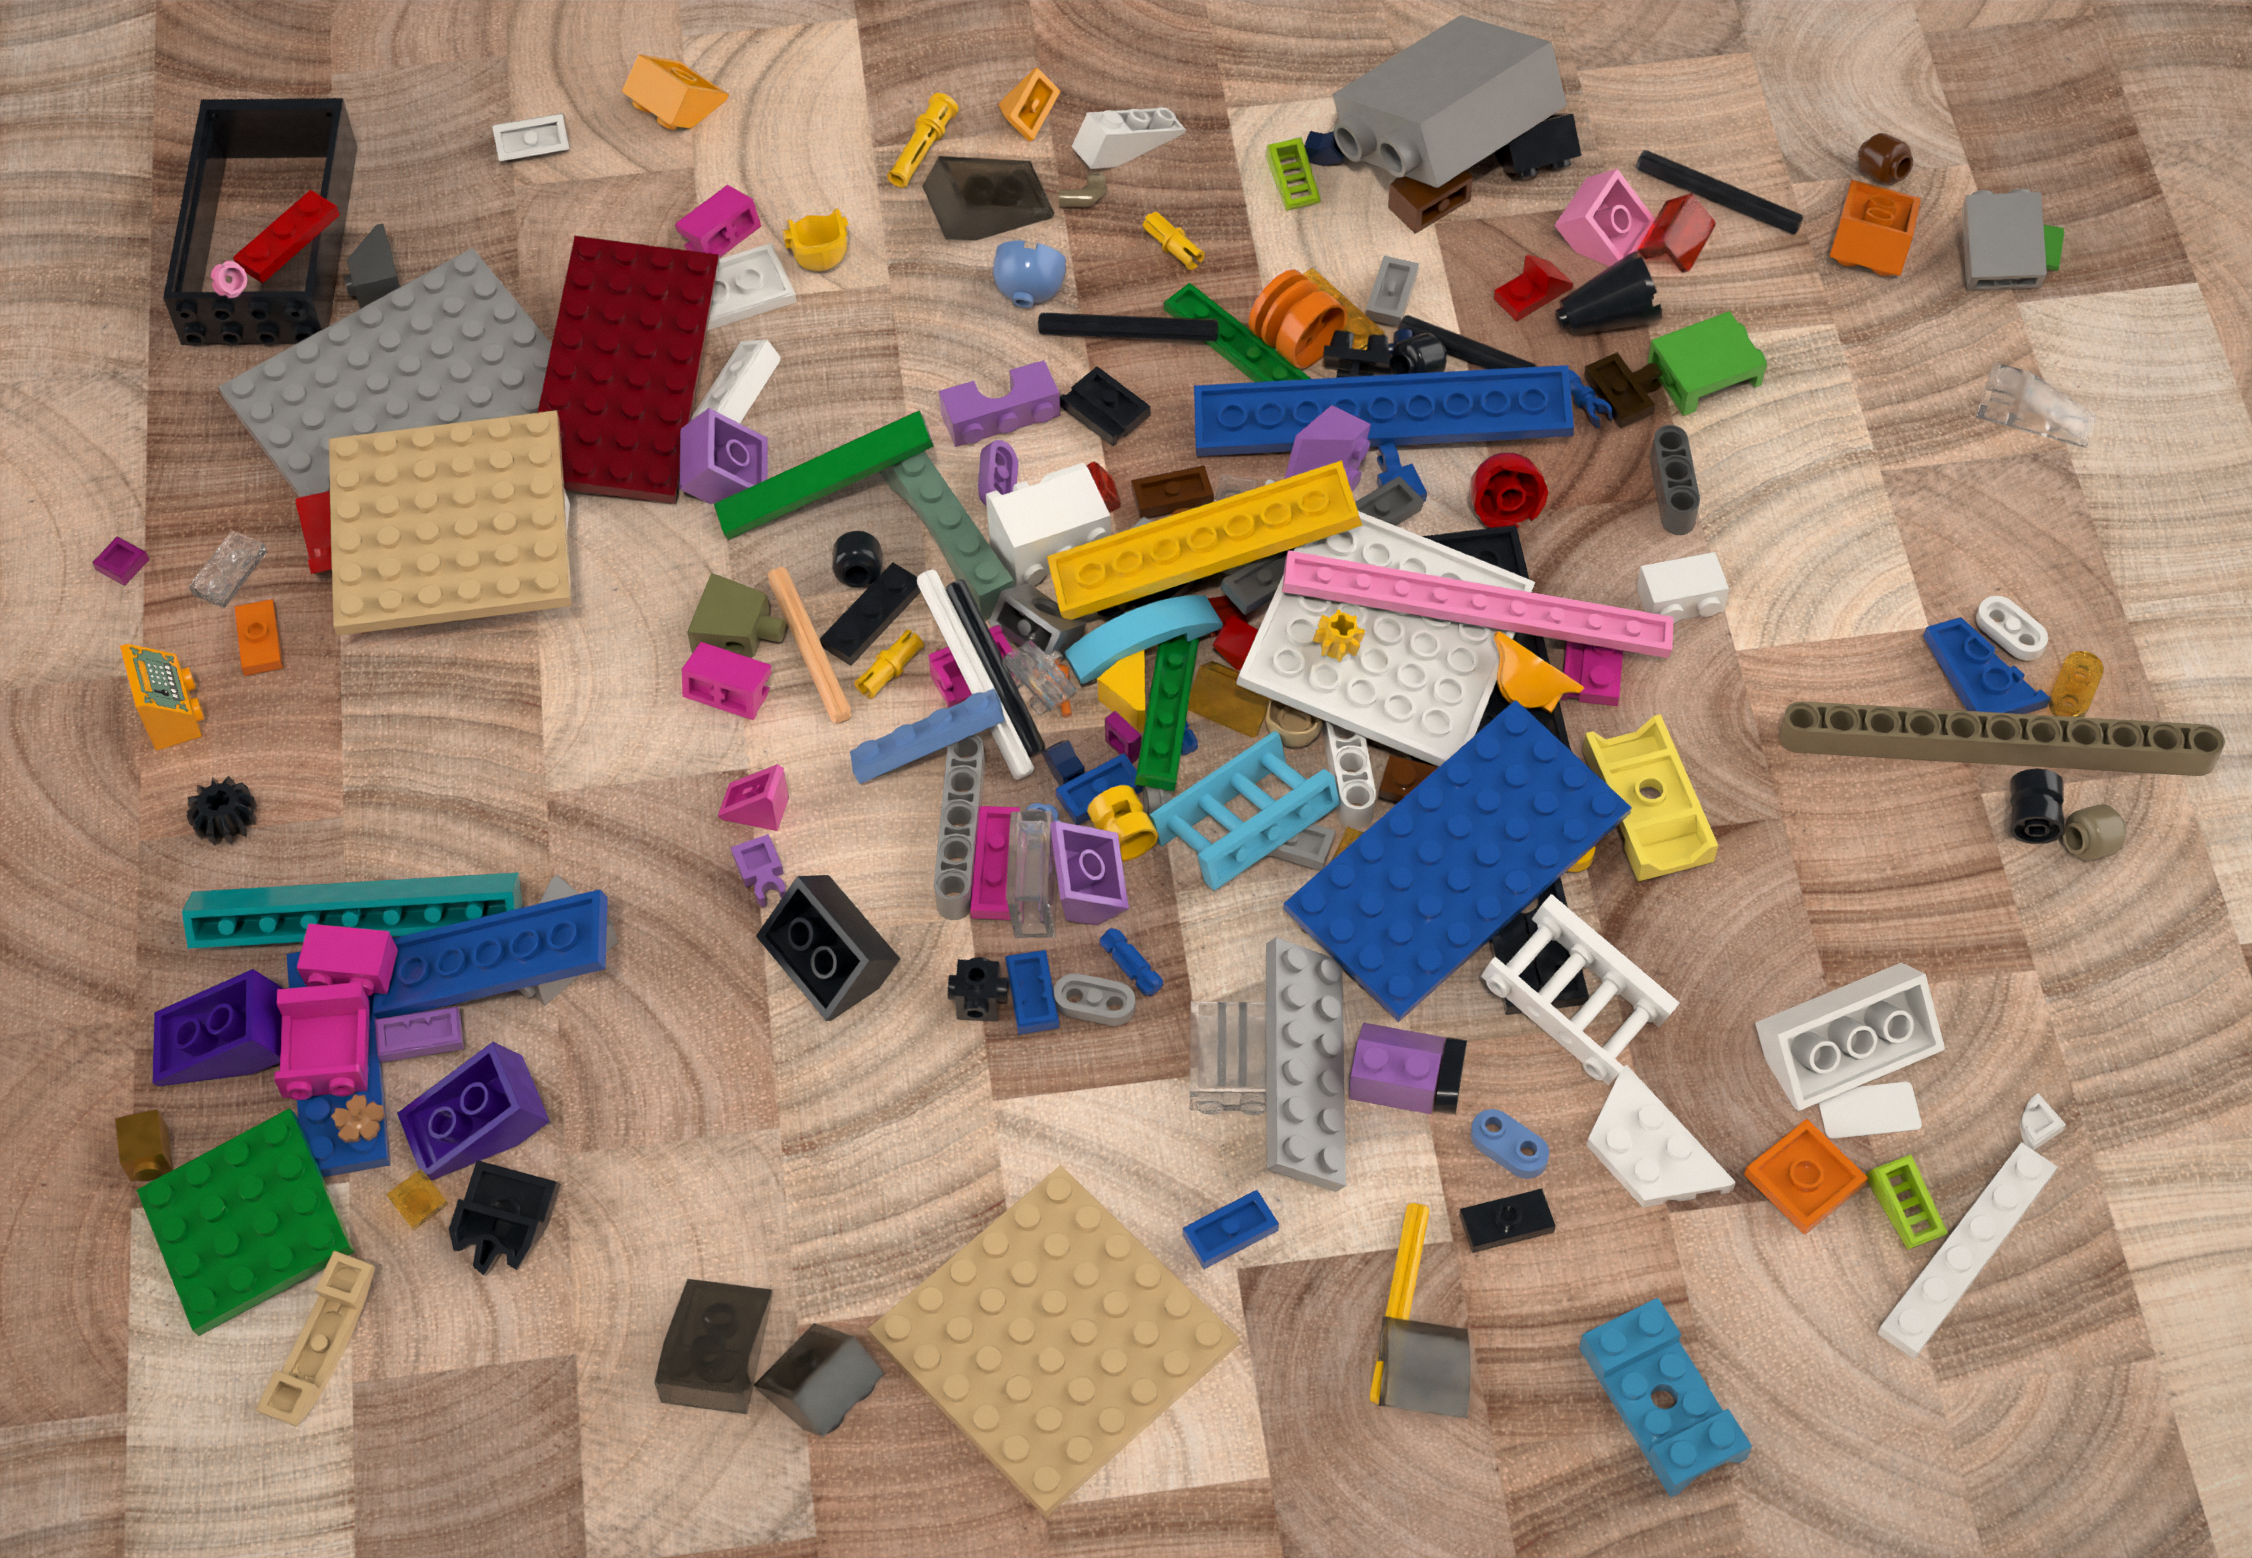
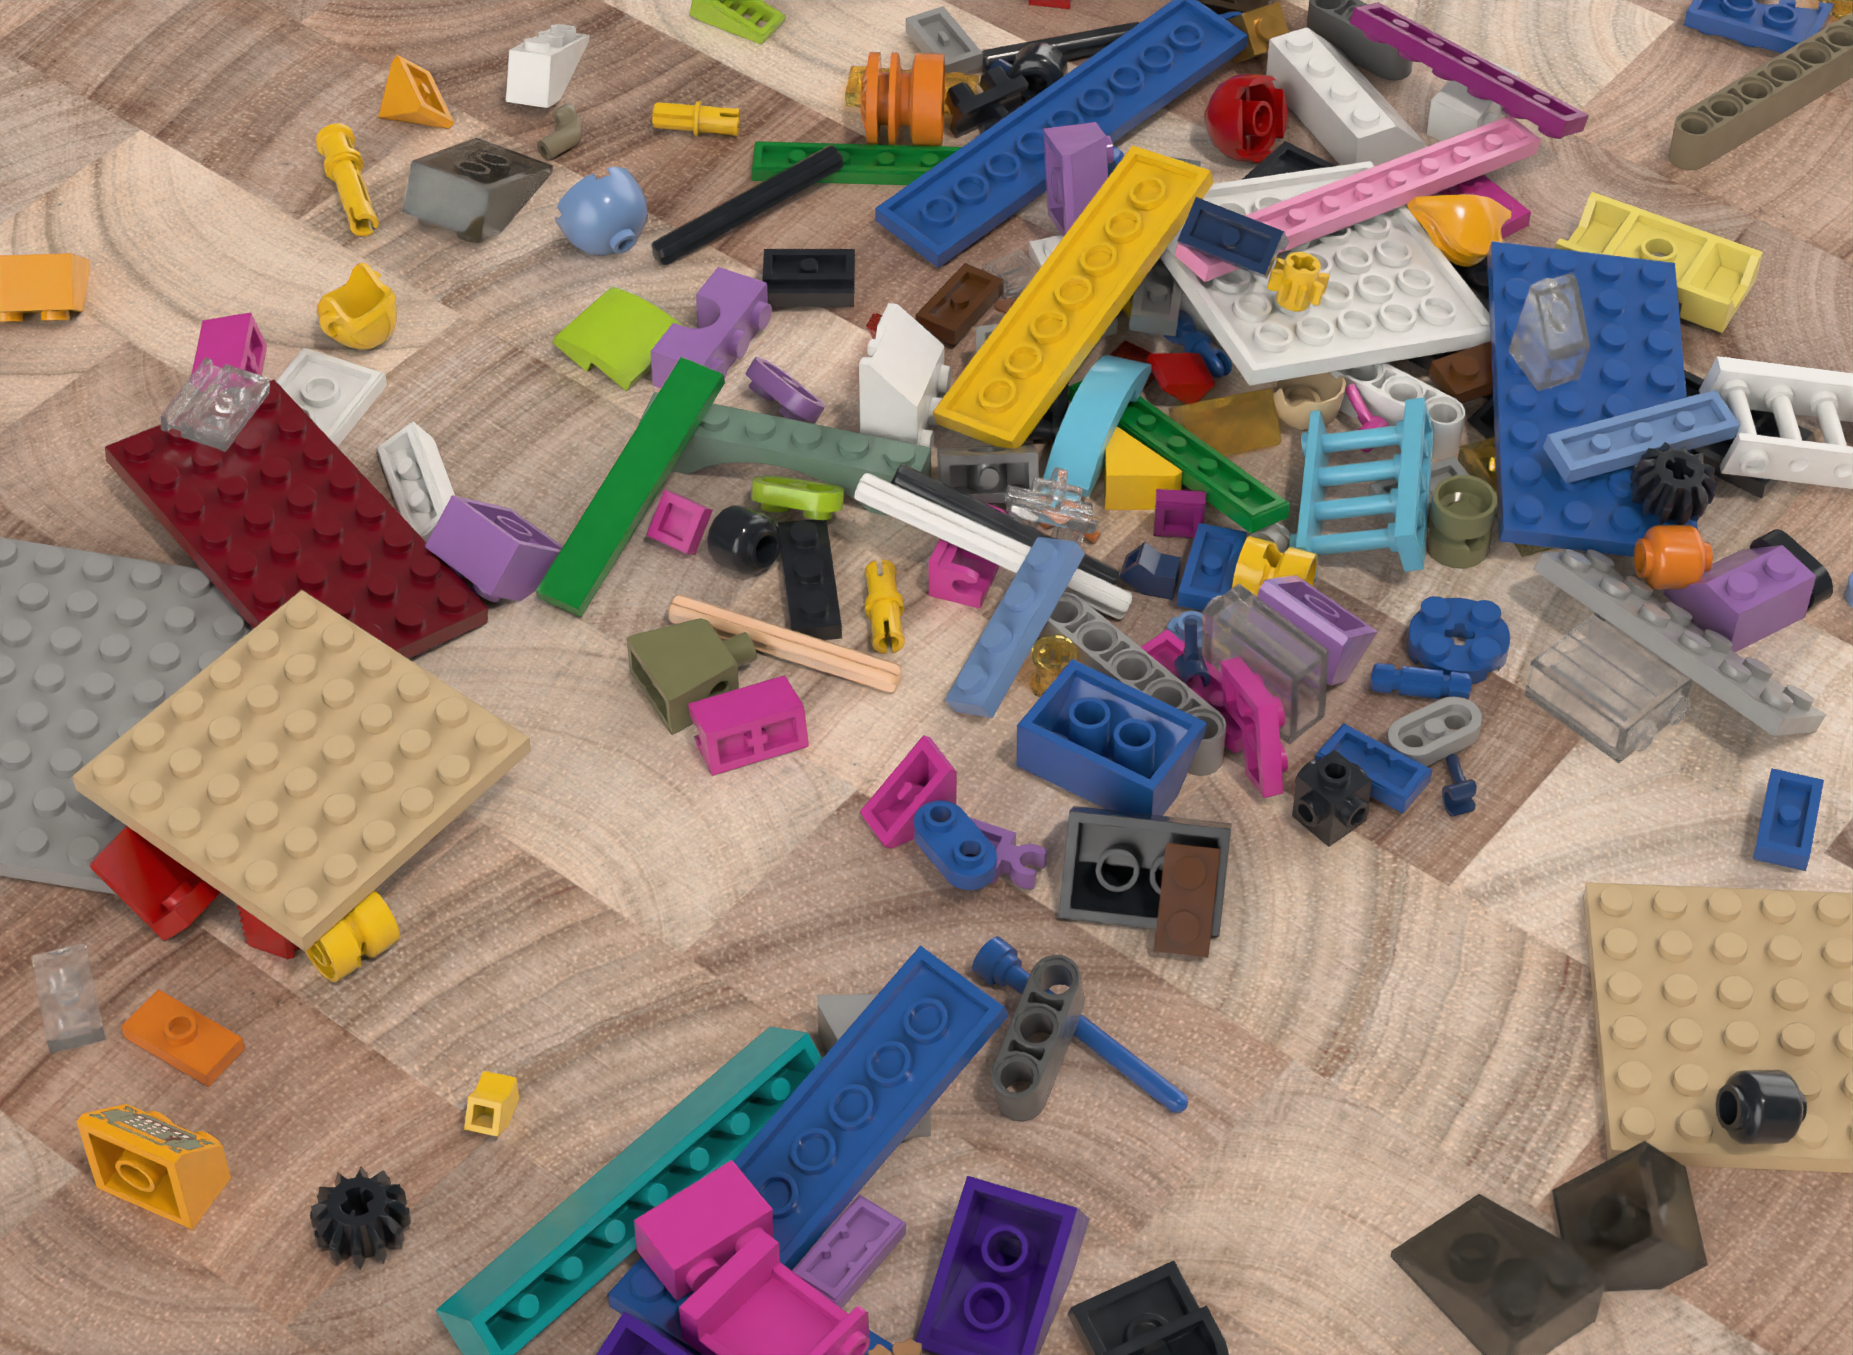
camera: 45 degrees left, 10 degrees down
none -> clear plate [160,358,270,451]
none -> yellow wheel [305,890,401,982]
none -> yellow piece [464,1071,520,1137]
none -> lime slope [552,286,683,392]
none -> dark pink plate [647,490,713,555]
none -> lime plate [751,476,844,520]
none -> blue plate [914,800,997,890]
none -> blue piece [972,936,1188,1113]
none -> dark grey beam [991,955,1085,1122]
none -> blue slope [1016,659,1207,816]
none -> clear yellow bush [1031,635,1078,697]
none -> reddish brown plate [1154,843,1220,958]
none -> dark blue hand [1174,618,1211,687]
none -> dark blue panel [1177,197,1289,279]
none -> dark pink plate [1220,657,1288,798]
none -> pearl gold brick [1227,2,1289,64]
none -> white slope [1266,27,1428,166]
none -> dark pink hand [1345,383,1389,453]
none -> magenta plate [1350,2,1589,139]
none -> blue plate [1407,596,1510,684]
none -> olive wheel [1426,475,1497,569]
none -> dark blue hand [1442,754,1477,817]
none -> clear slope [1508,273,1591,391]
none -> medium blue plate [1543,390,1740,483]
none -> black gear [1629,442,1717,525]
none -> orange head [1634,525,1713,590]
none -> black head [1715,1070,1807,1145]

